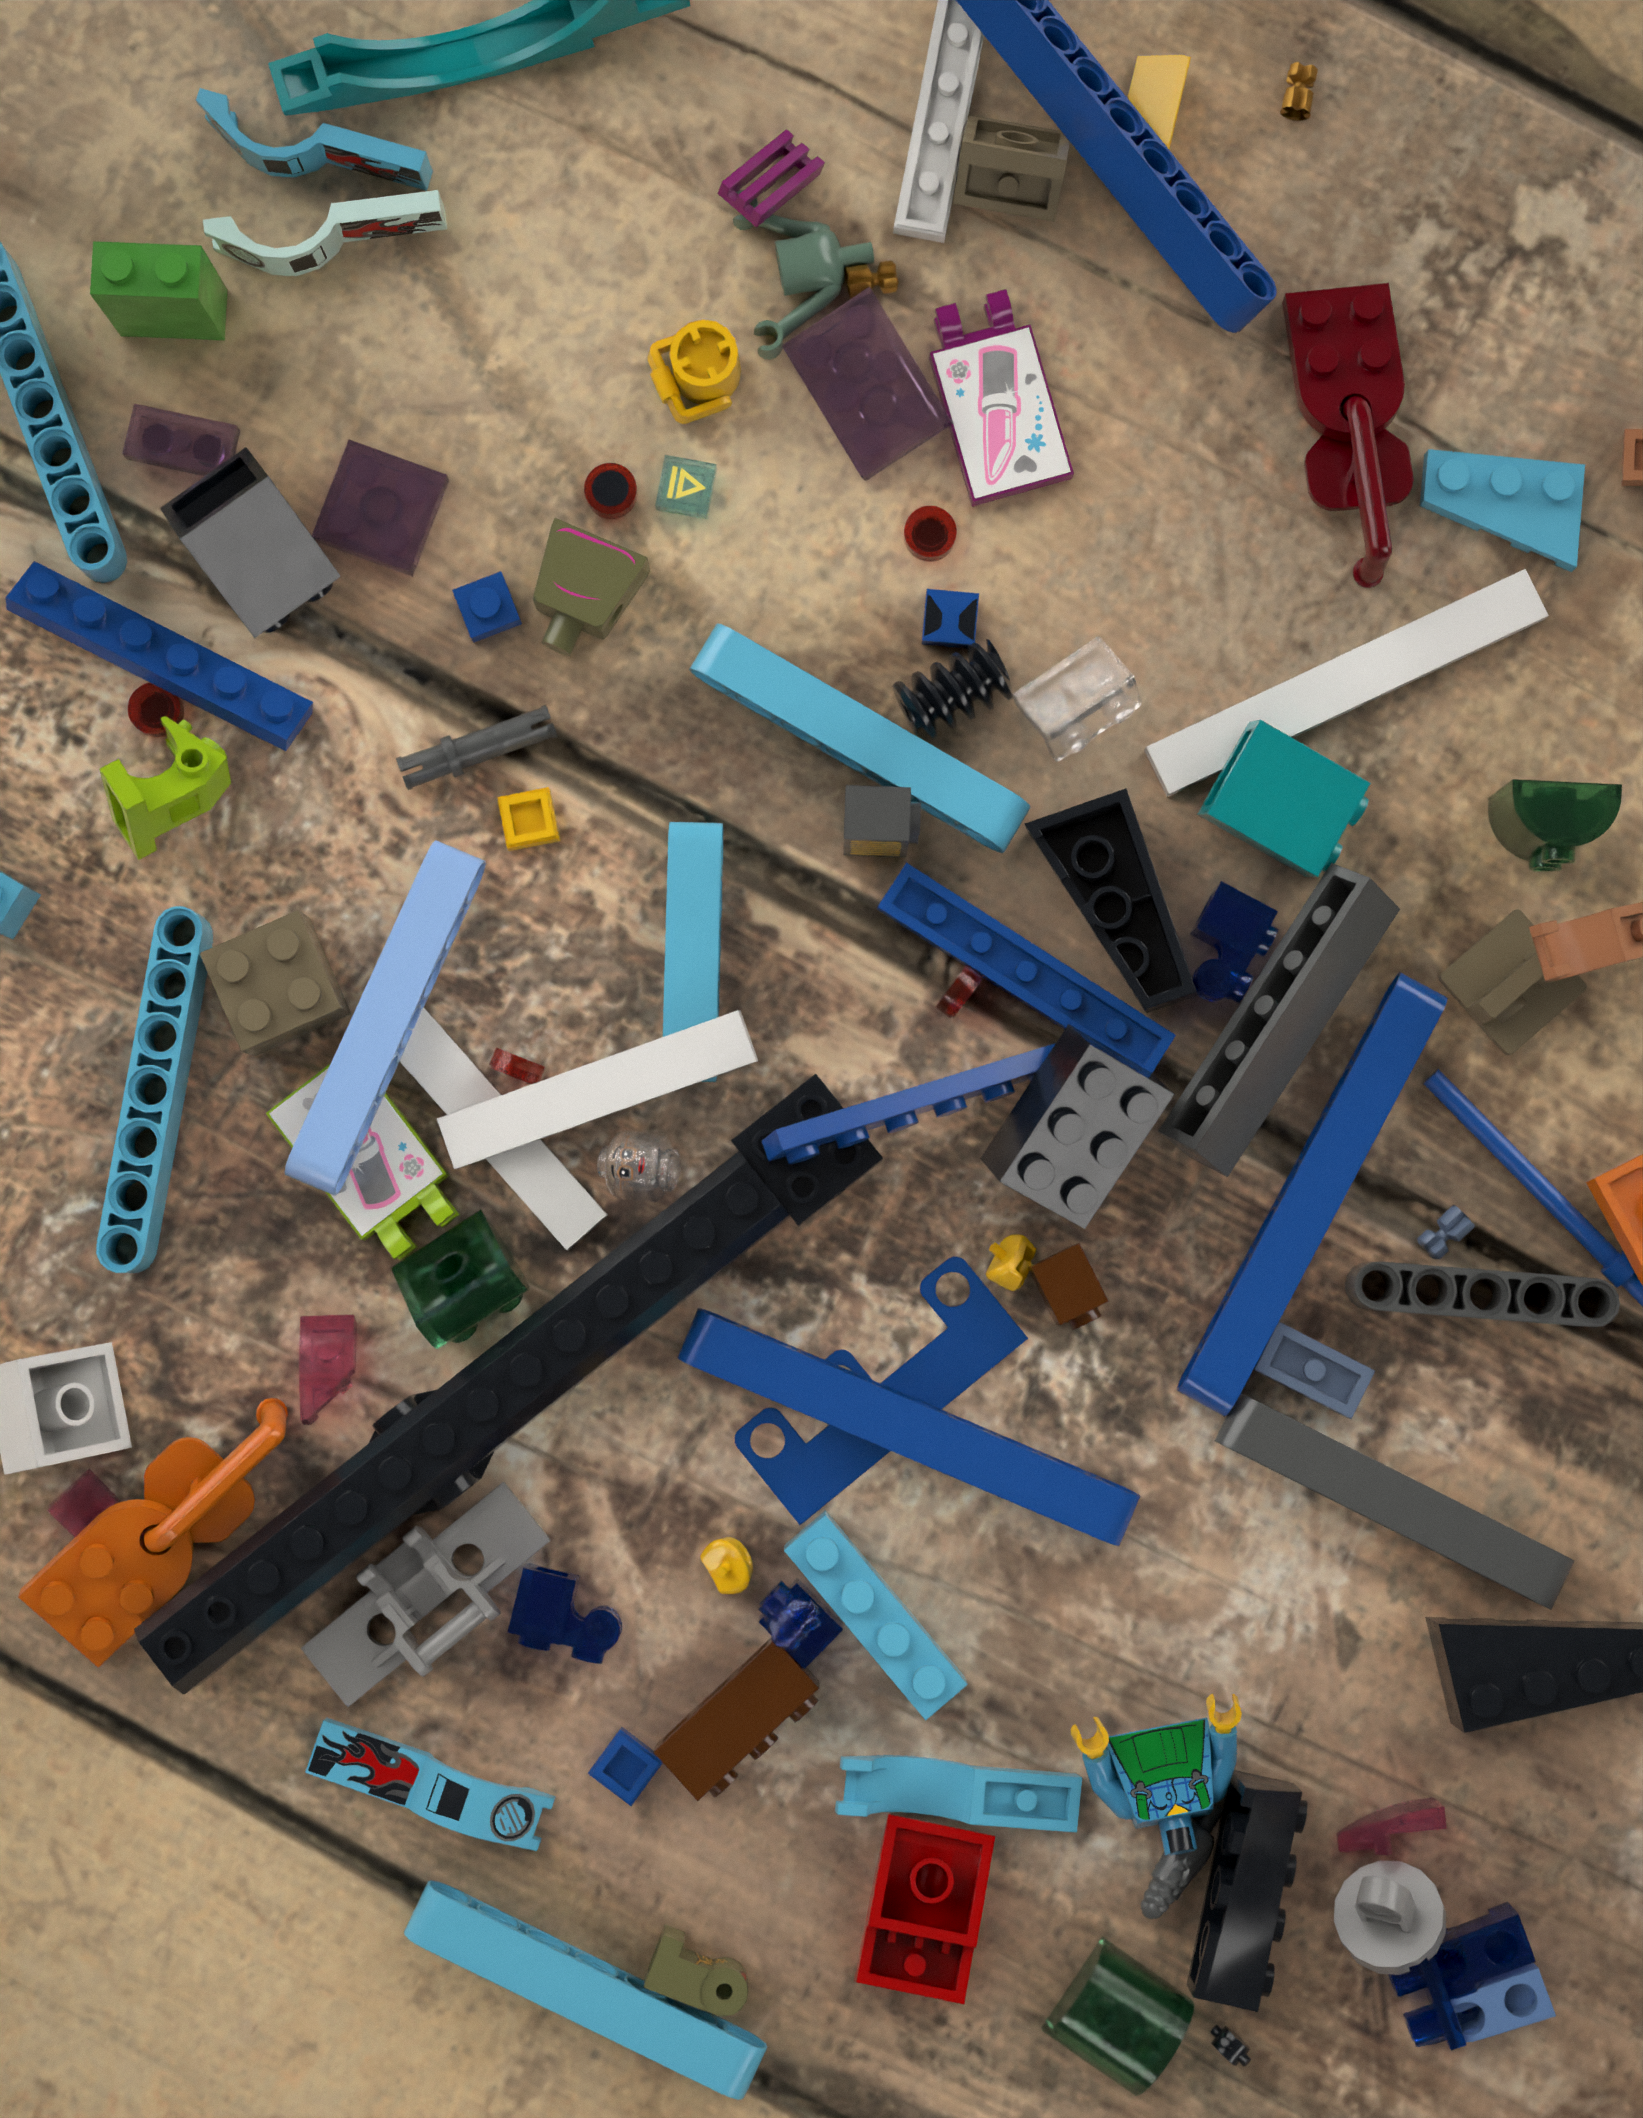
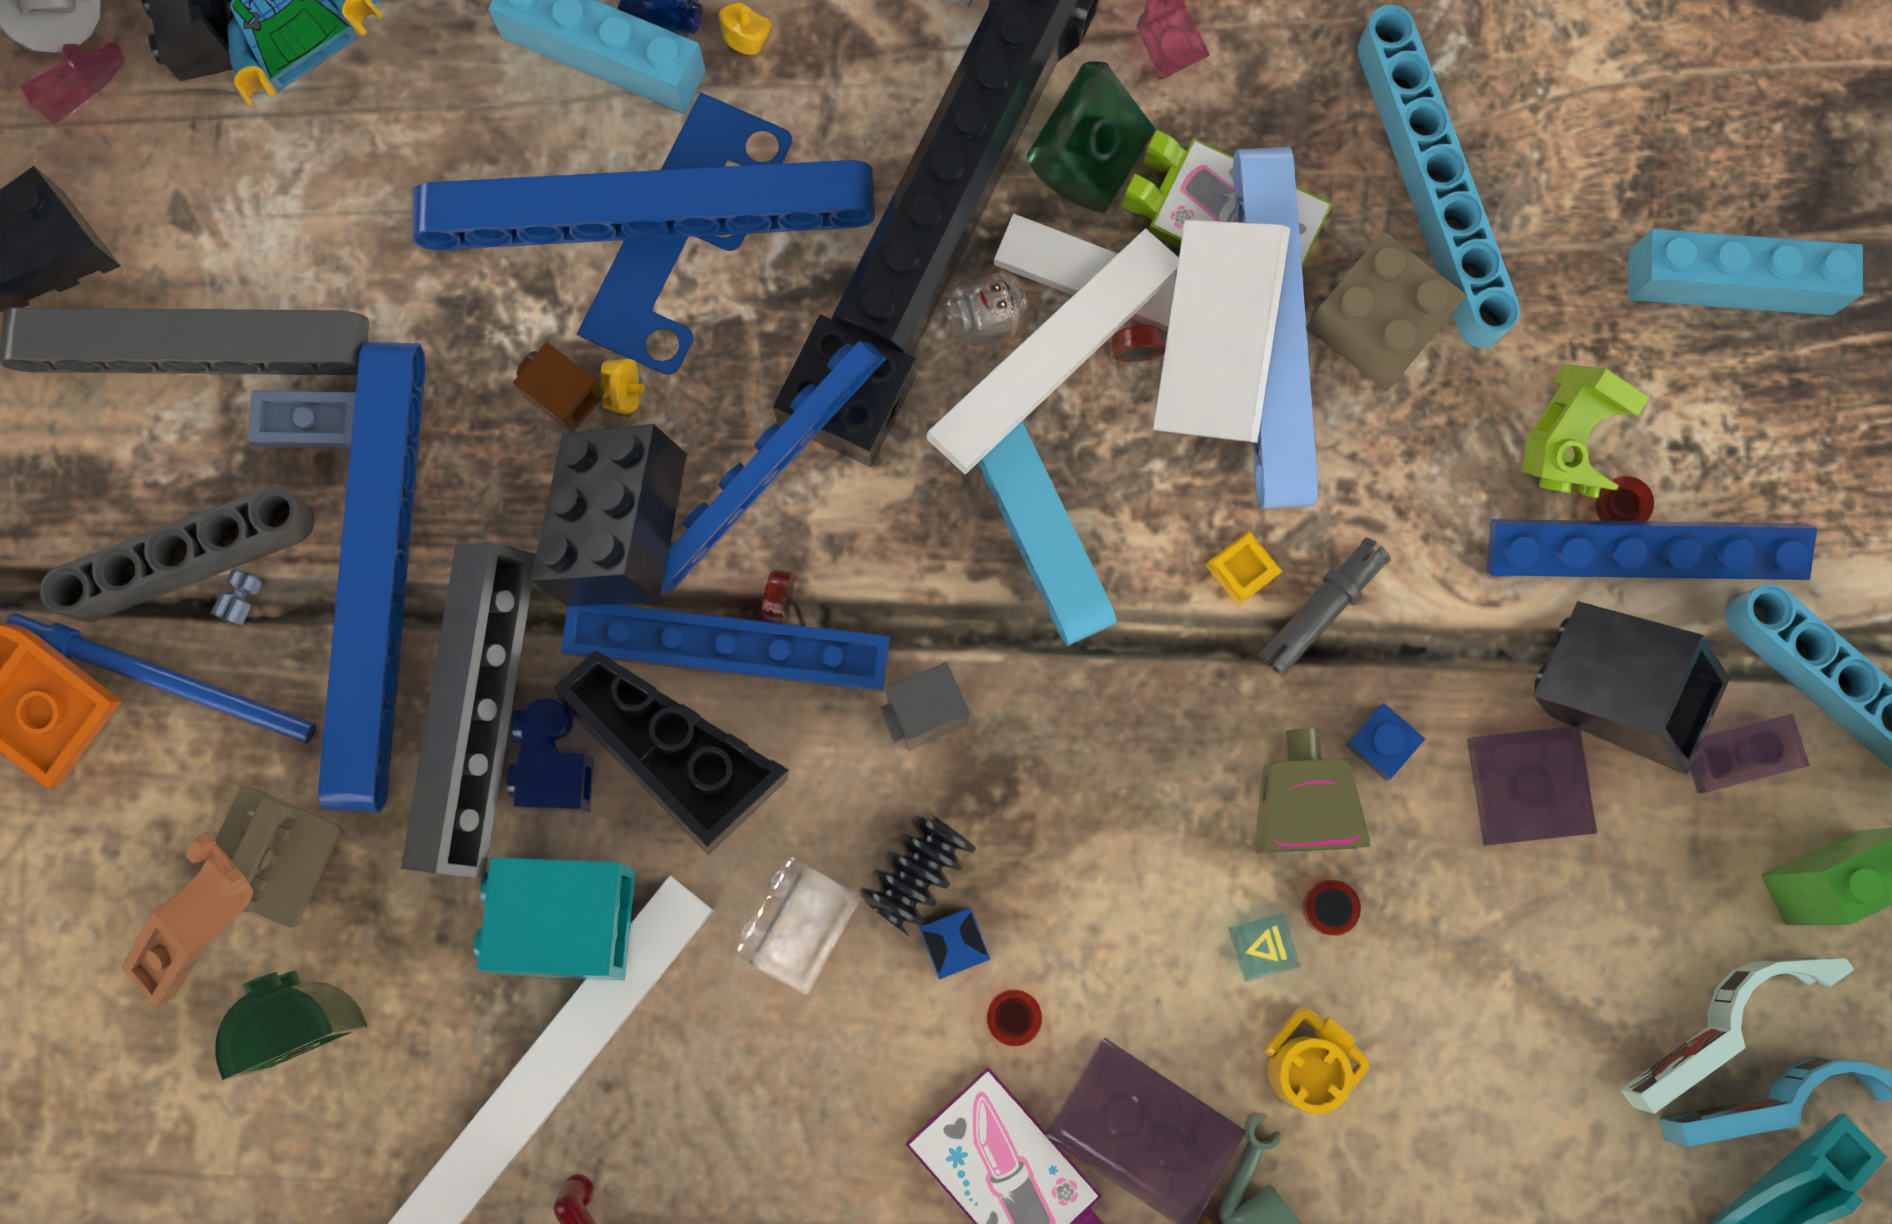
camera: 150 degrees right, 5 degrees down
medium azure beam [689,623,1031,853] -> none
none -> white tile [1153,220,1290,443]

